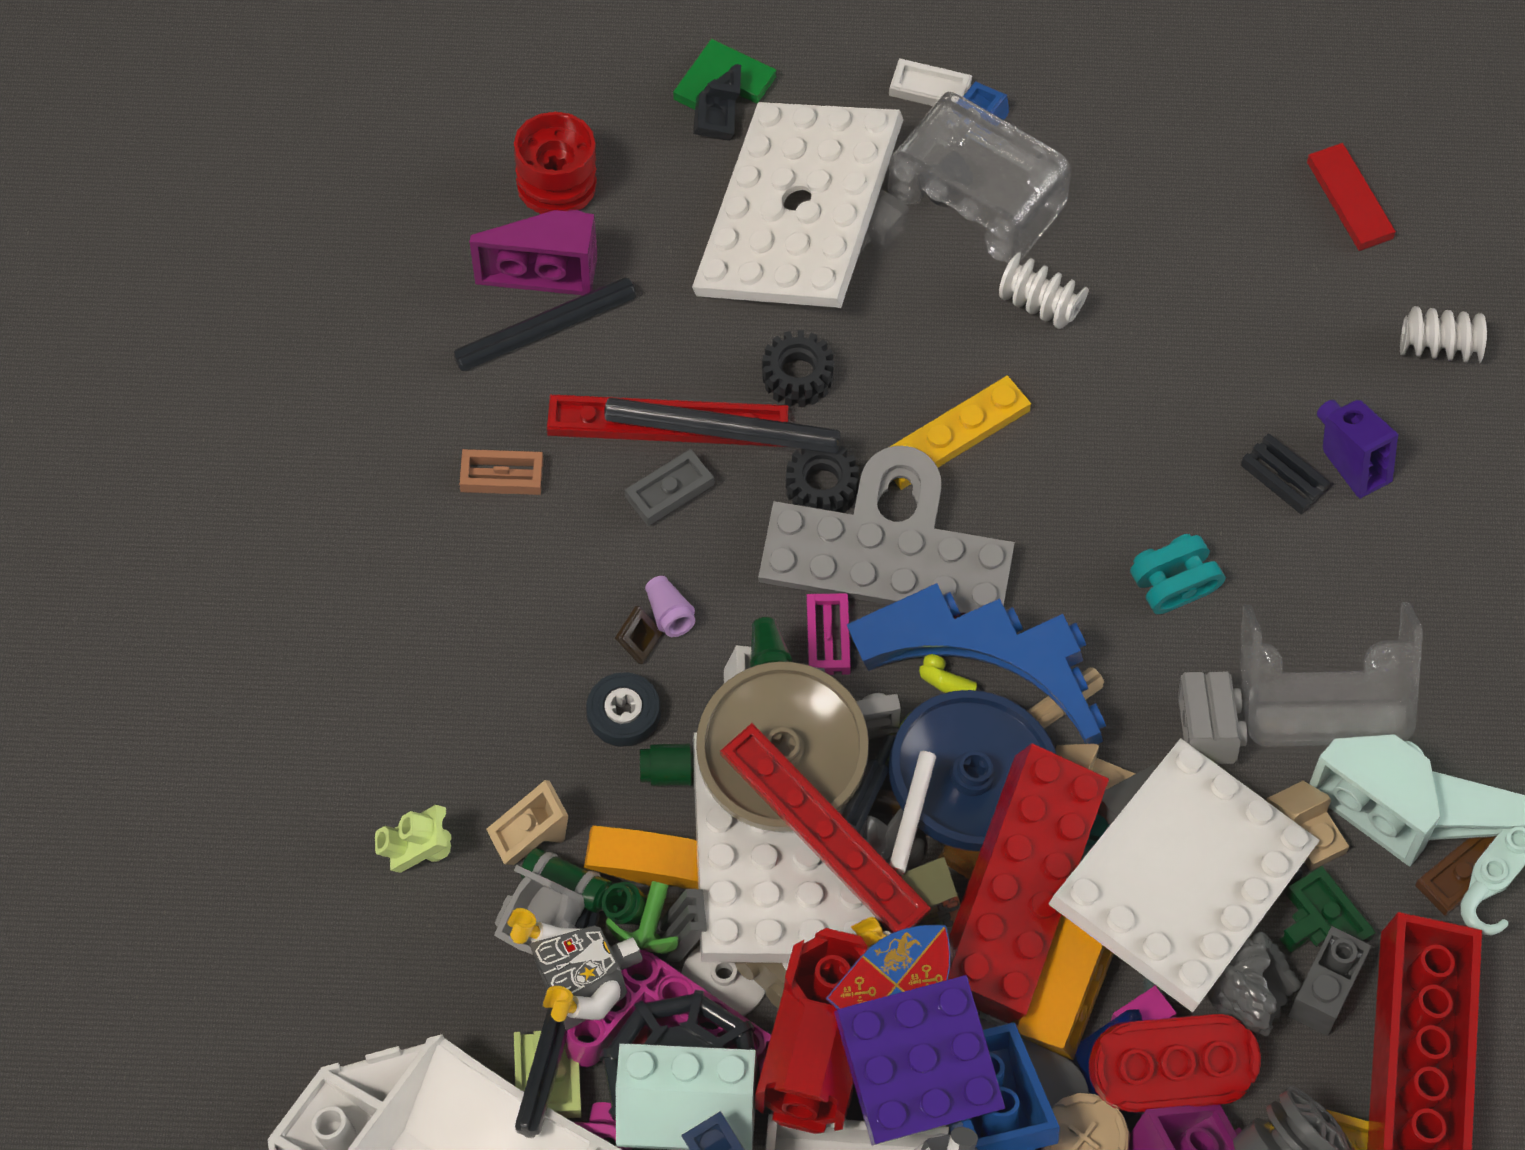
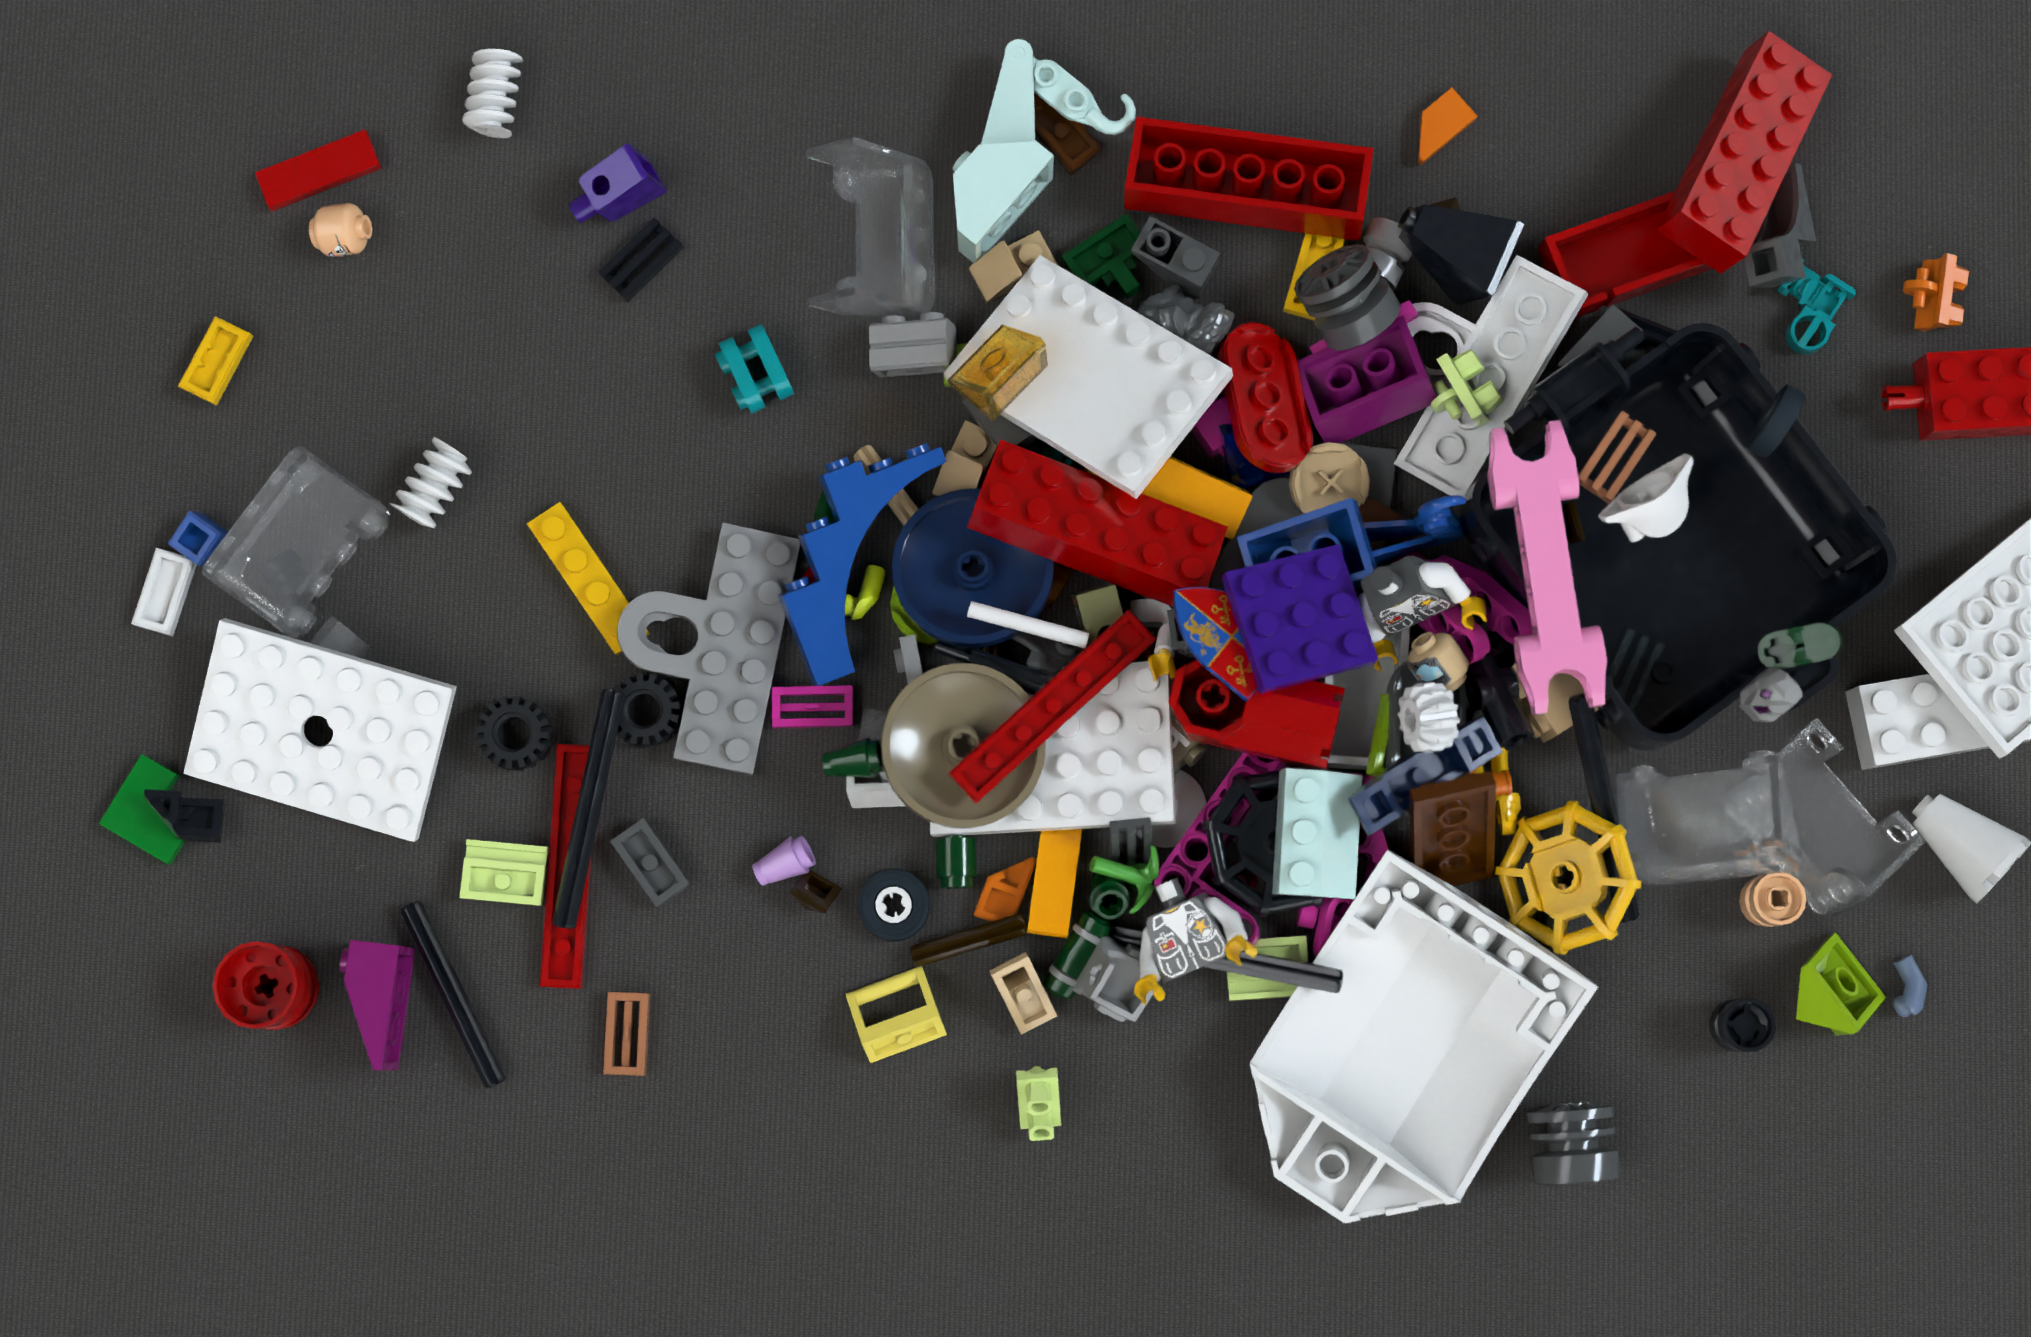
camera: 90 degrees left, 20 degrees up
none -> yellow plate [178,316,253,406]
none -> light nougat head [309,203,372,257]
none -> yellowish green plate [459,839,549,906]
none -> light yellow tile [845,966,947,1063]
none -> dark brown axle [910,914,1028,967]
none -> clear yellow slope [947,324,1048,421]
none -> orange tile [973,857,1037,922]

